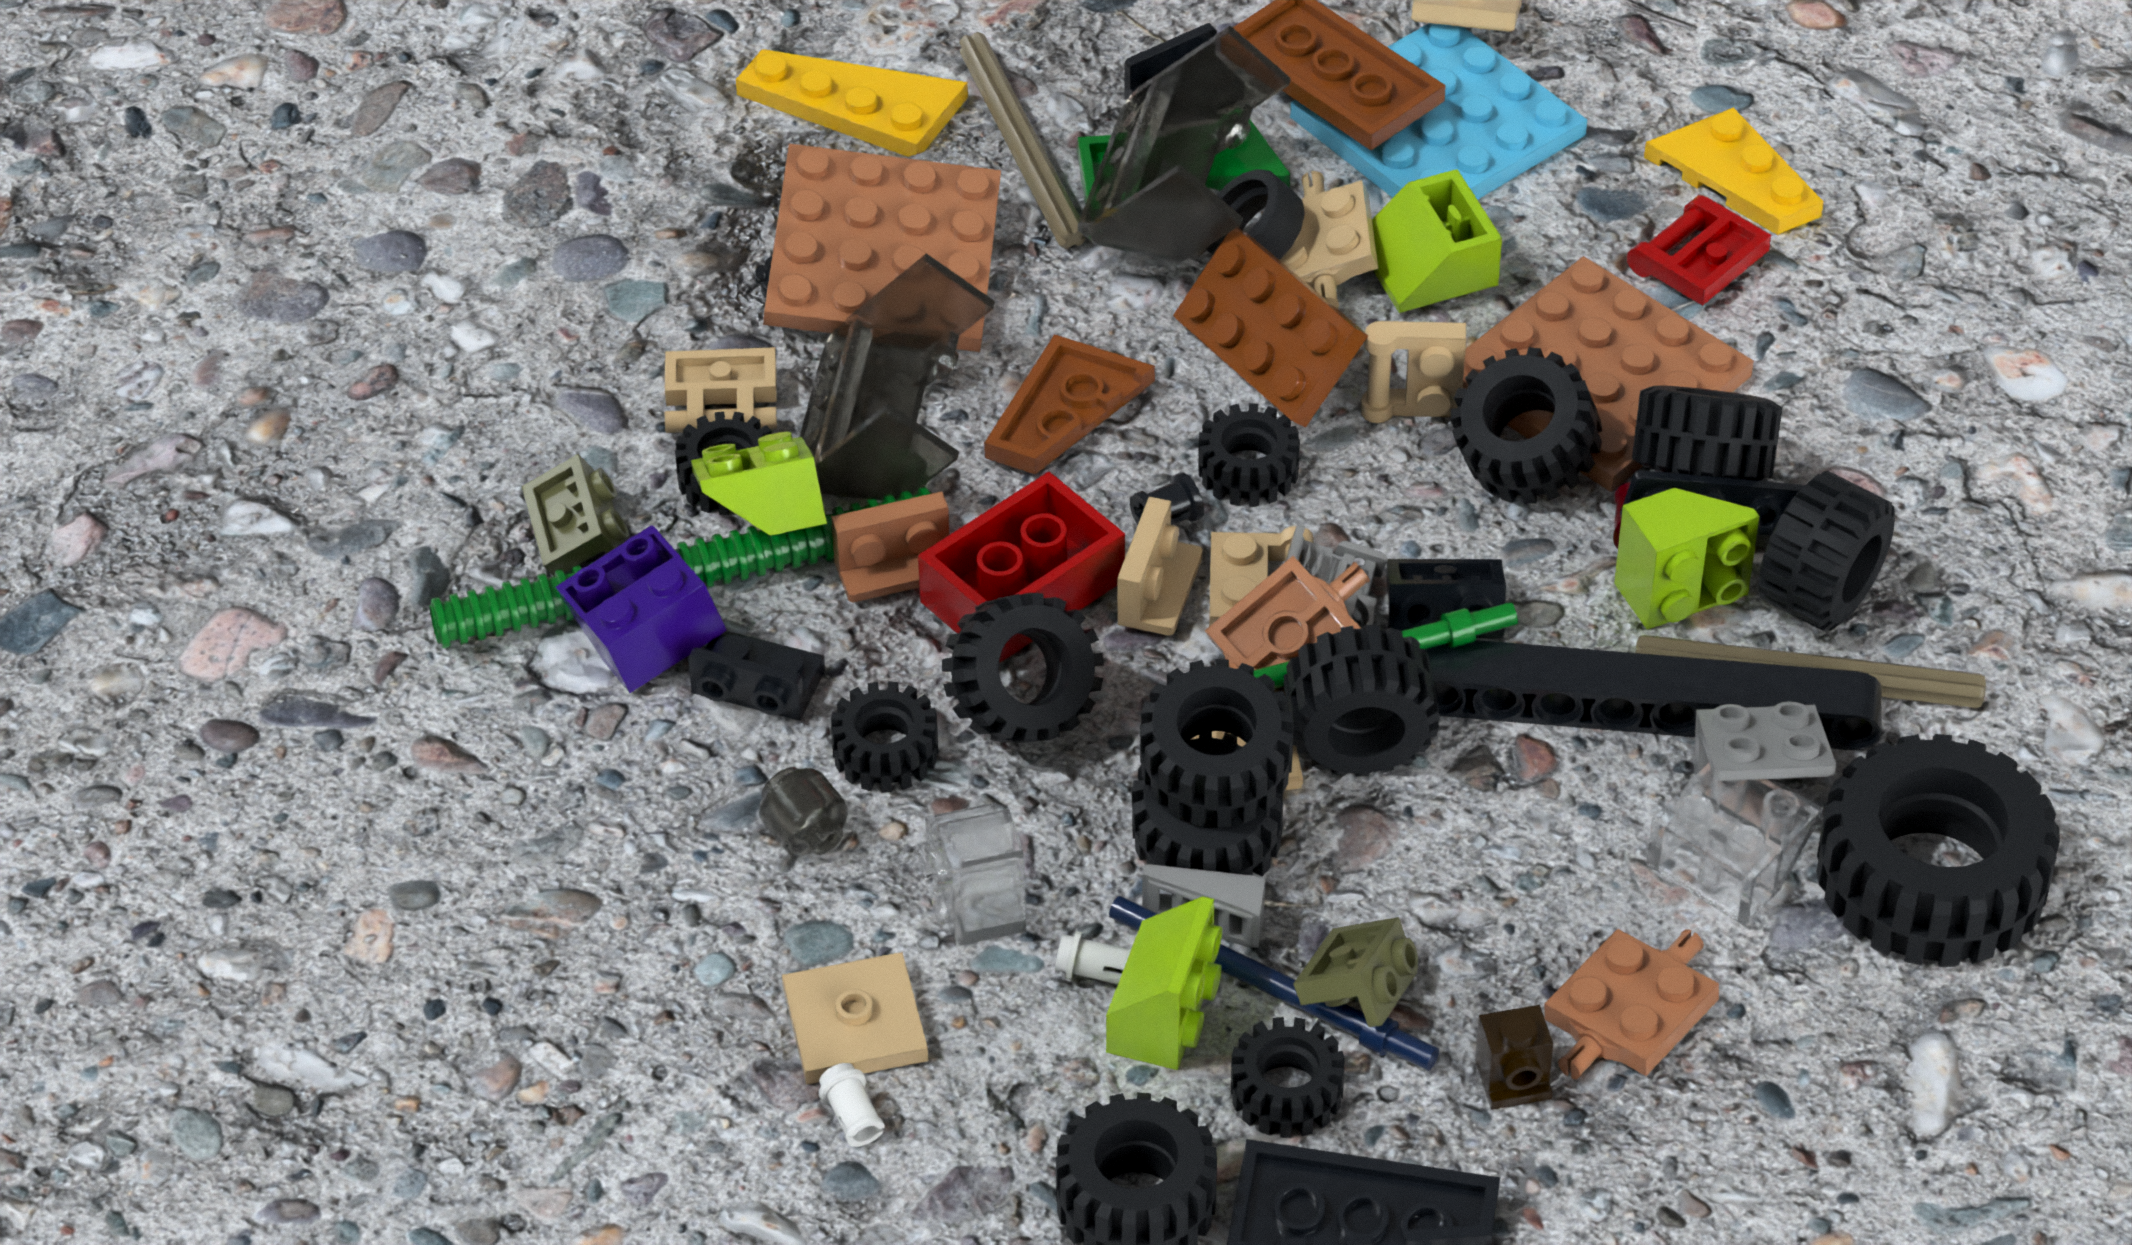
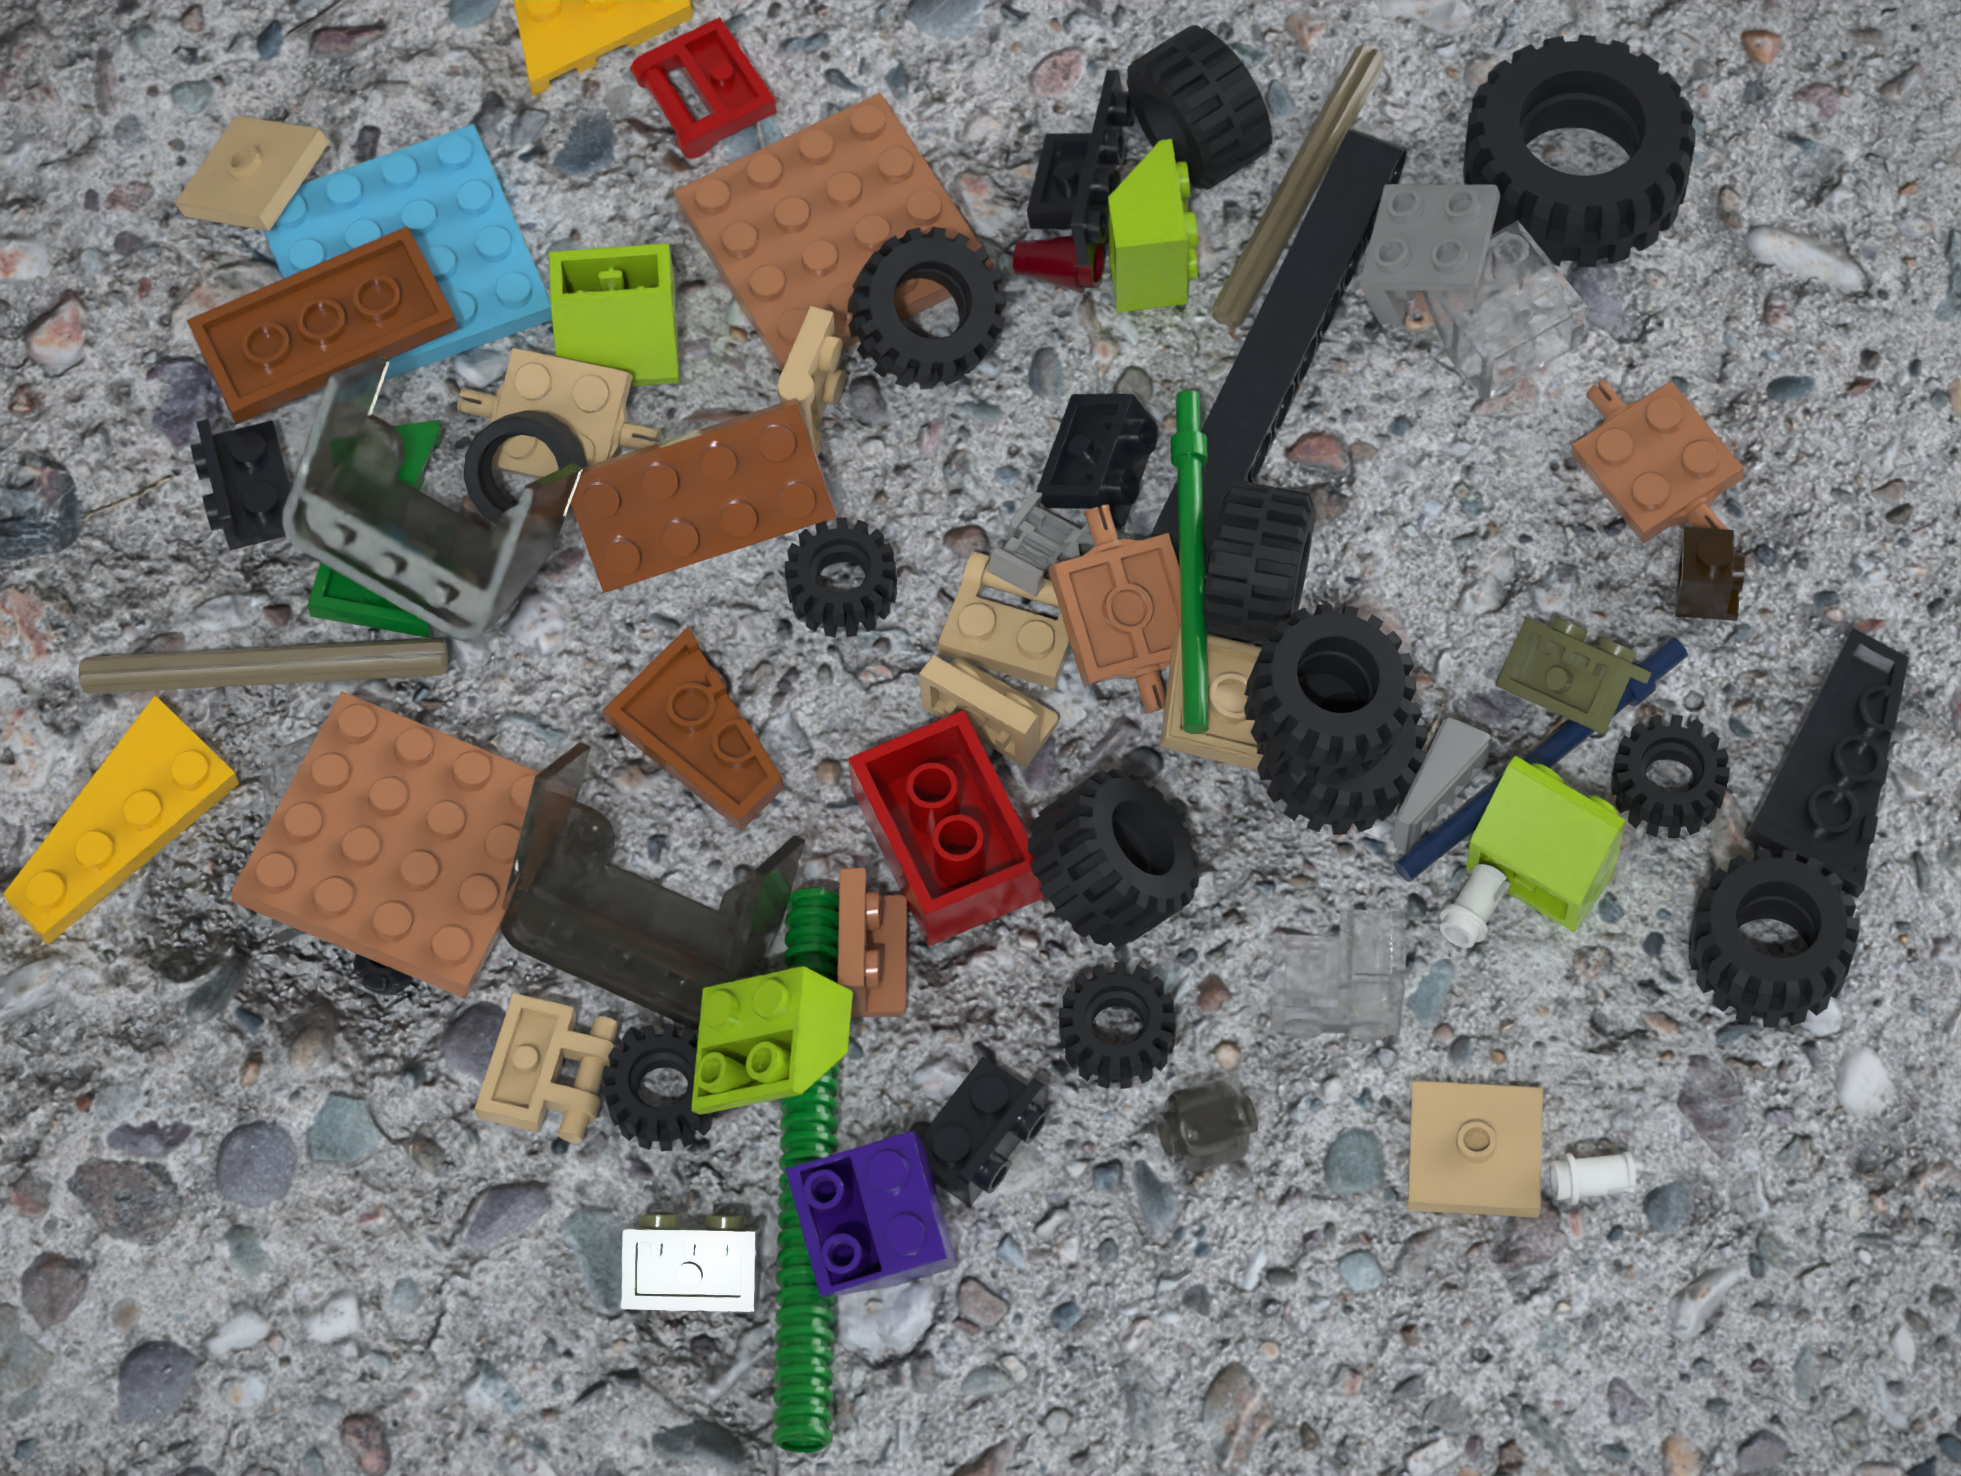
camera: 70 degrees left, 15 degrees up
black bush [1130,472,1204,526] -> none
black tyre [1632,385,1782,481] -> none

